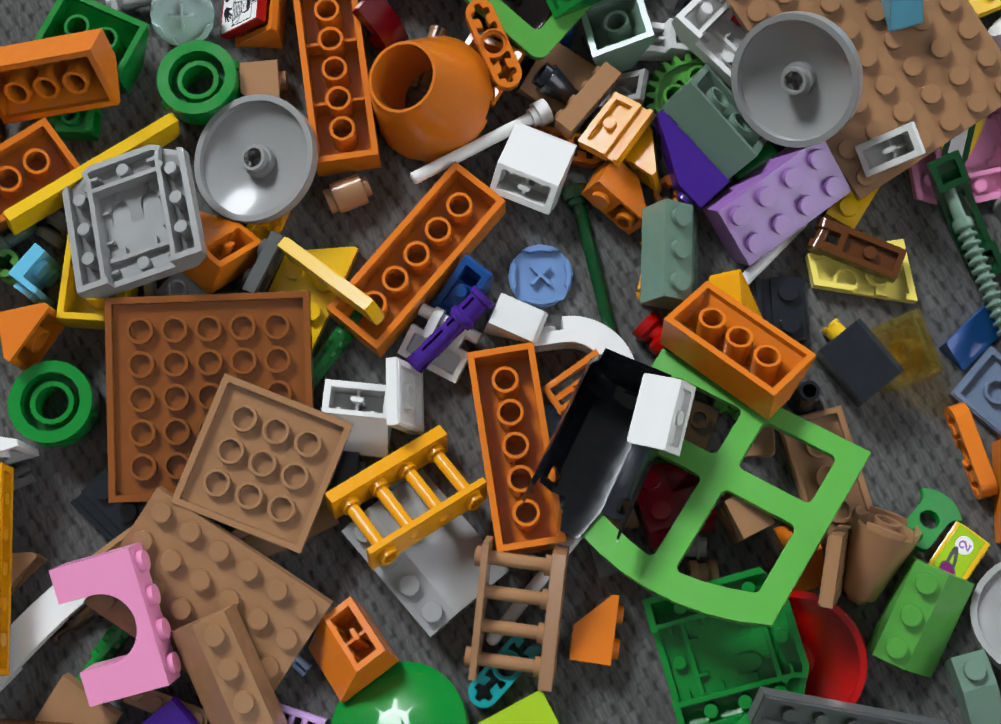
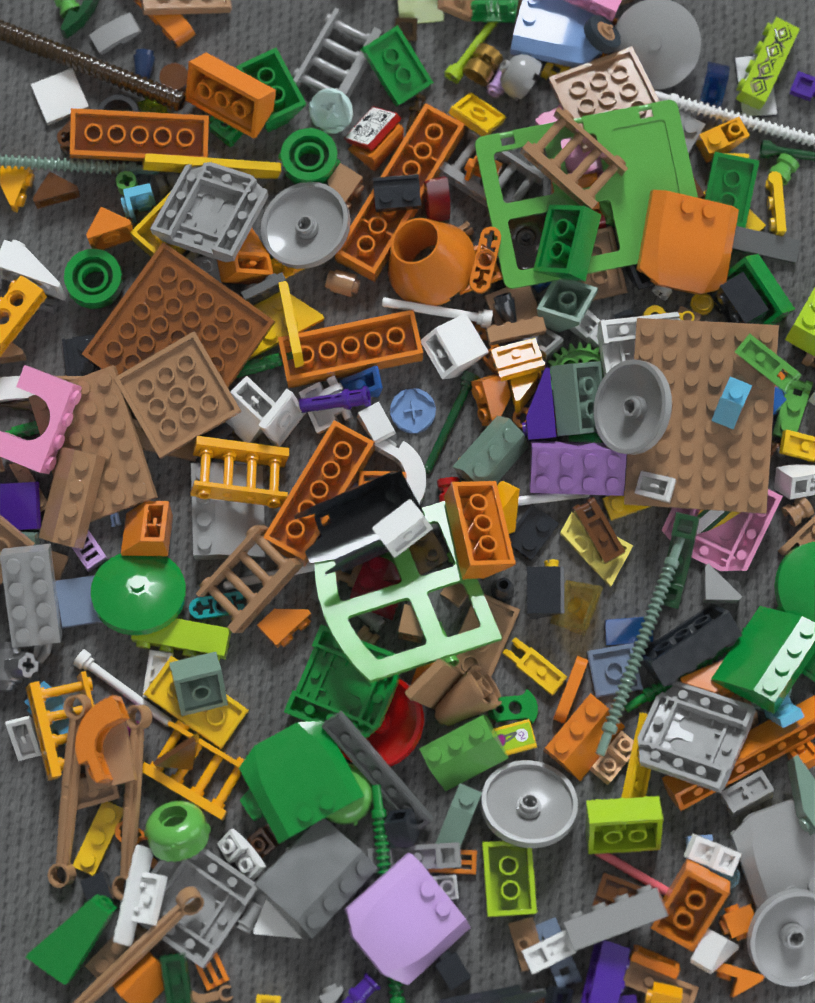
camera: 35 degrees right, 0 degrees up
none -> black plate [373,174,421,212]
none -> yellow hinge [502,637,567,696]

